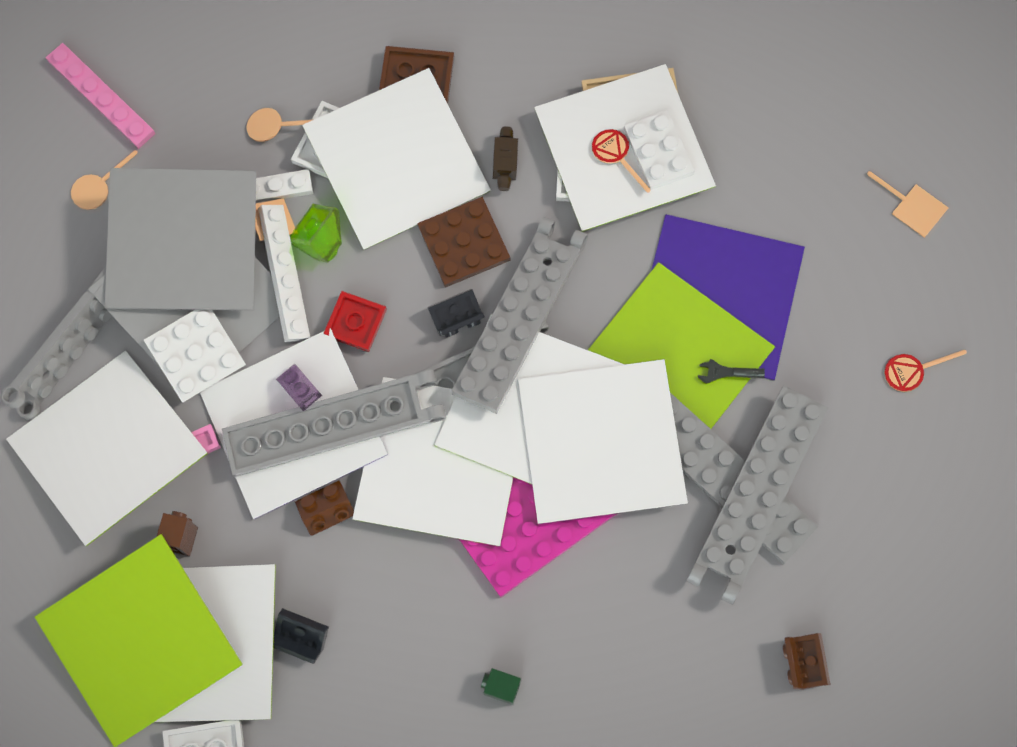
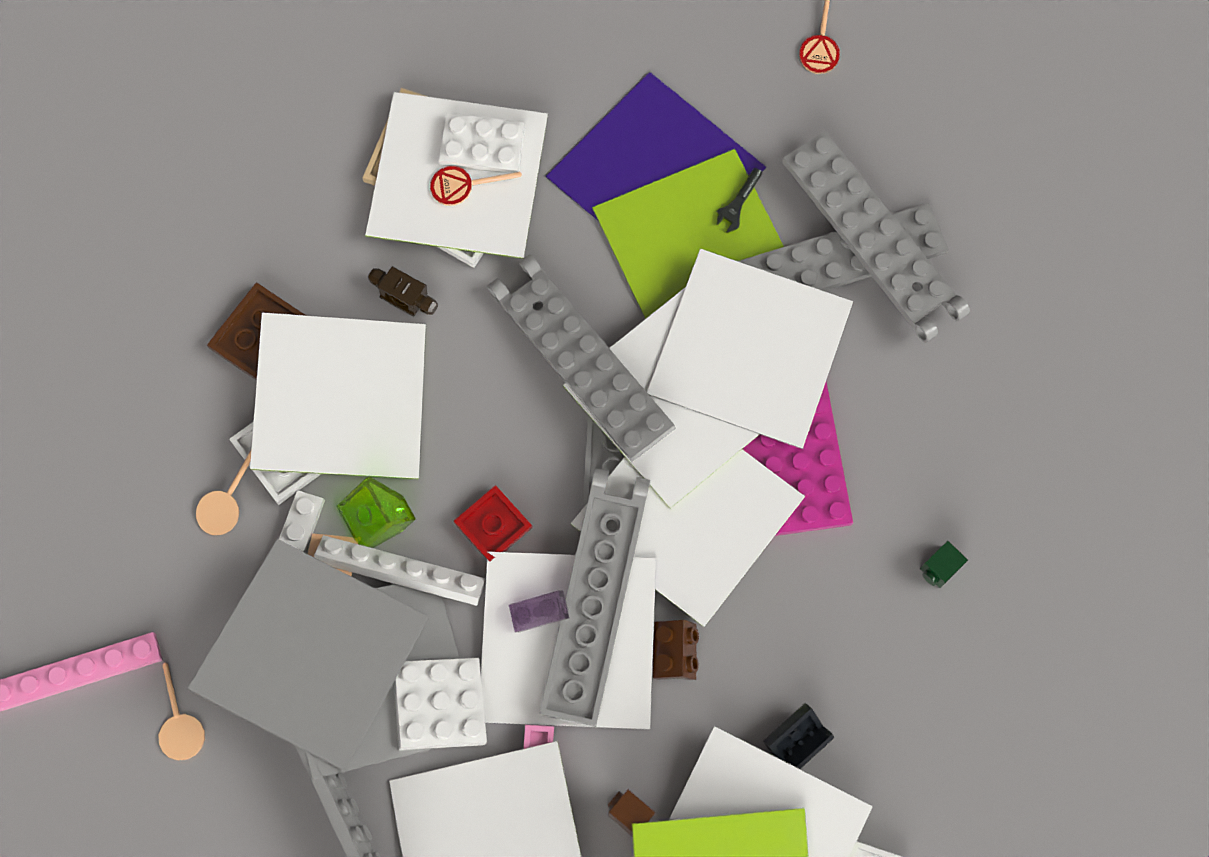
camera: 70 degrees left, 0 degrees up
reddish brown plate [417,196,511,288] -> none
black bracket [427,289,485,337] -> none
reddish brown bracket [783,633,831,690] -> none

